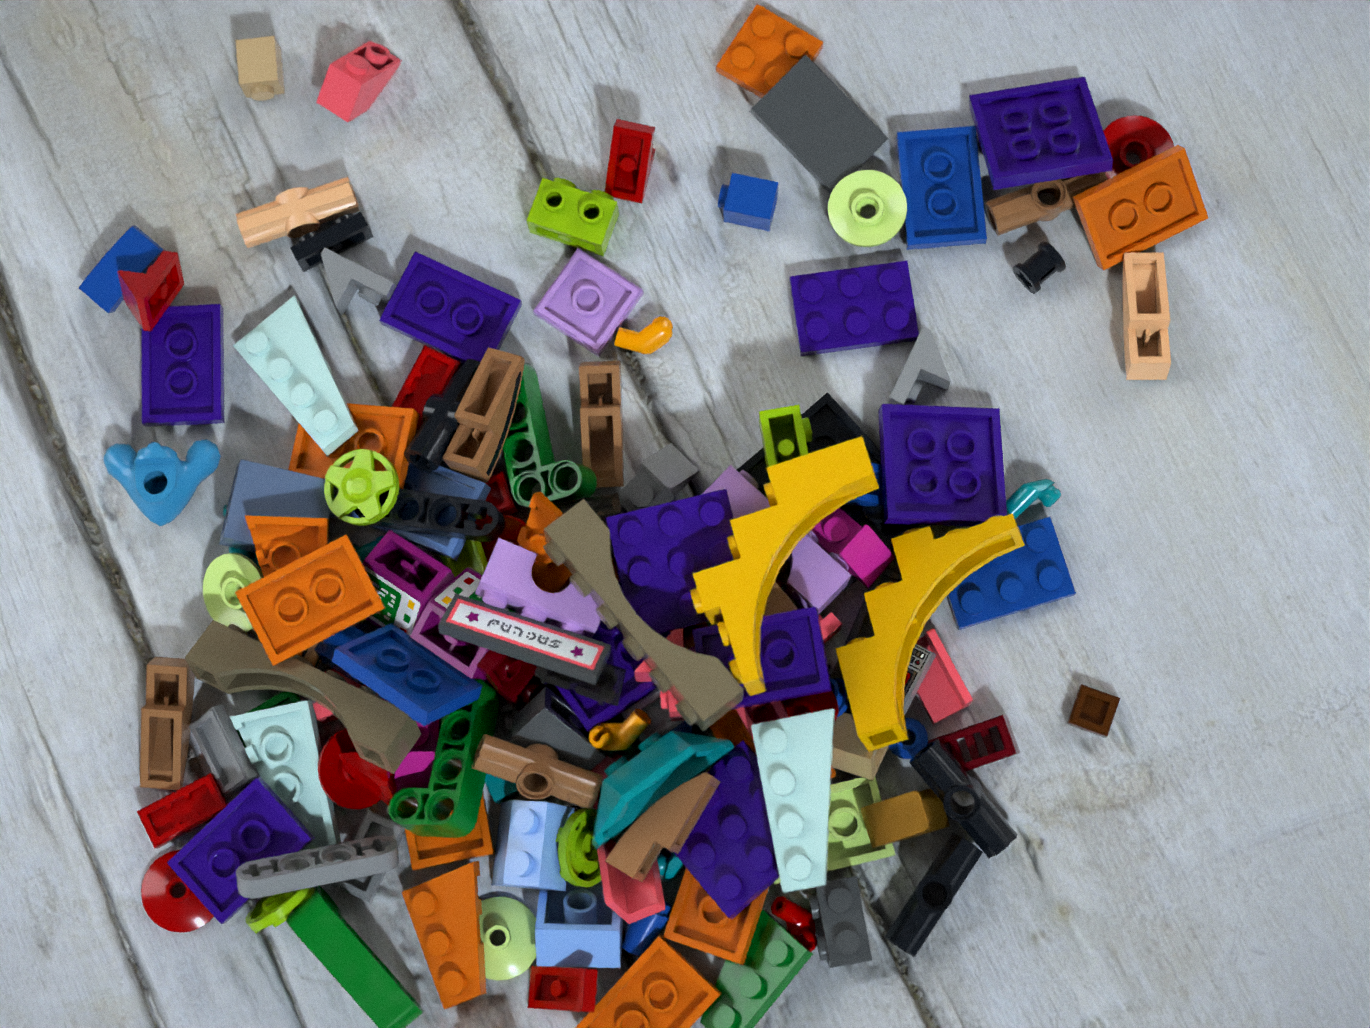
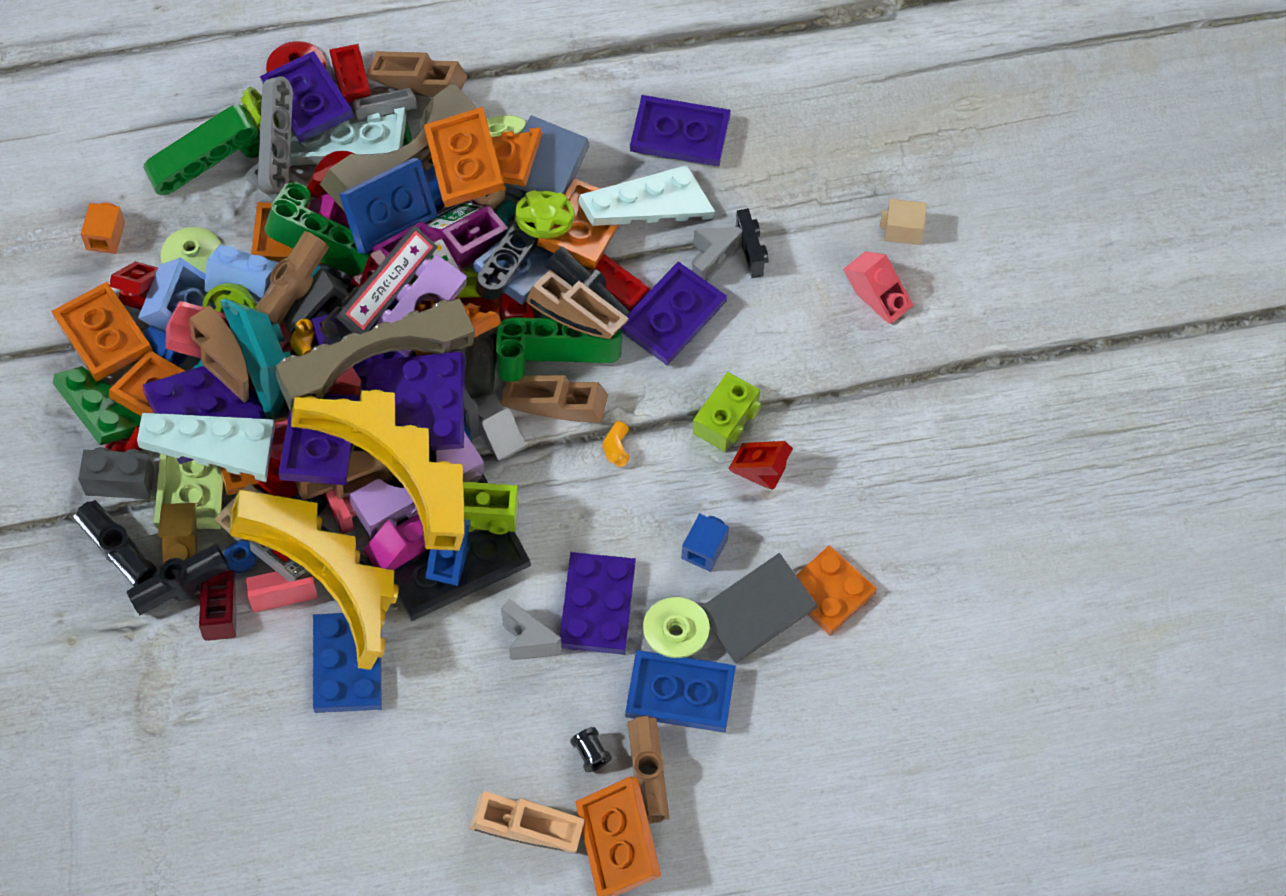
camera: 95 degrees right, 15 degrees down
blue slope [79,225,165,313] -> none
dark azure head [103,439,221,526] -> none
red slope [117,251,184,331] -> none
light nougat piece [236,177,360,248] -> none
orange wing [402,861,486,1010] -> none
lavender tile [533,248,644,357] -> none
dark purple plate [878,404,1007,526] -> none
dark purple plate [969,76,1113,190] -> none
teal arm [1006,478,1061,519] -> none
reddish brown tile [1067,684,1120,738] -> none
red dish [1103,115,1174,180] -> none

